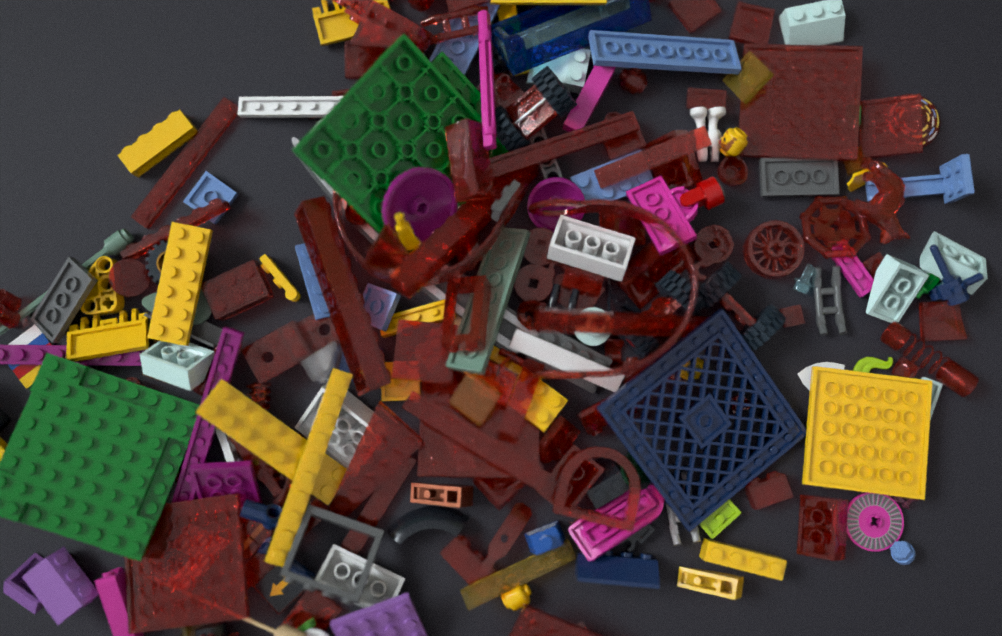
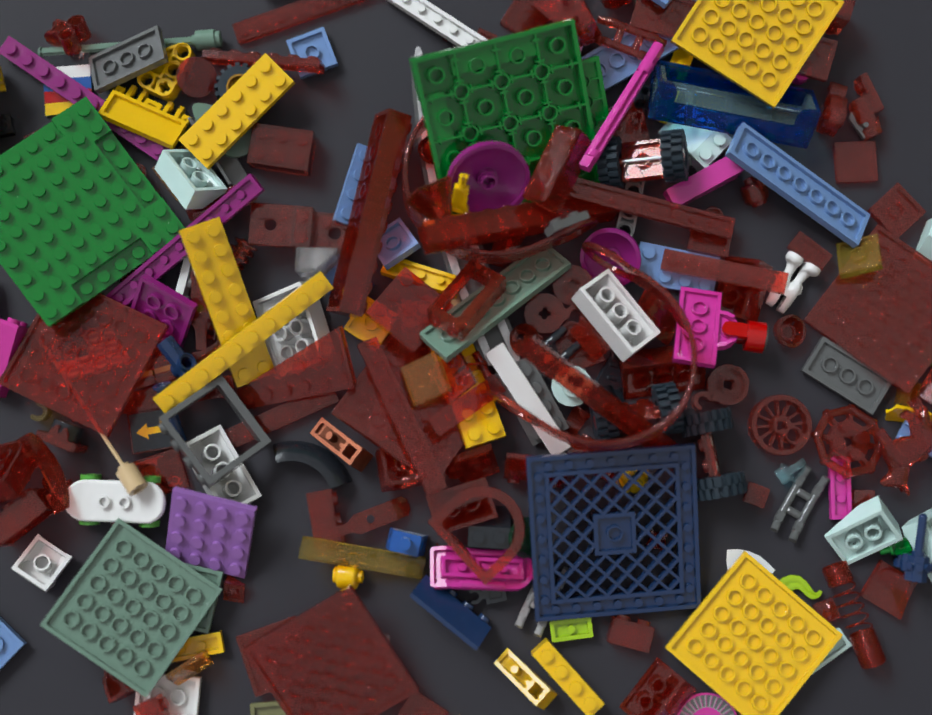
camera: 35 degrees right, 0 degrees up
yellow plate [259,254,301,302] -> none
yellow head [718,127,748,157] -> none

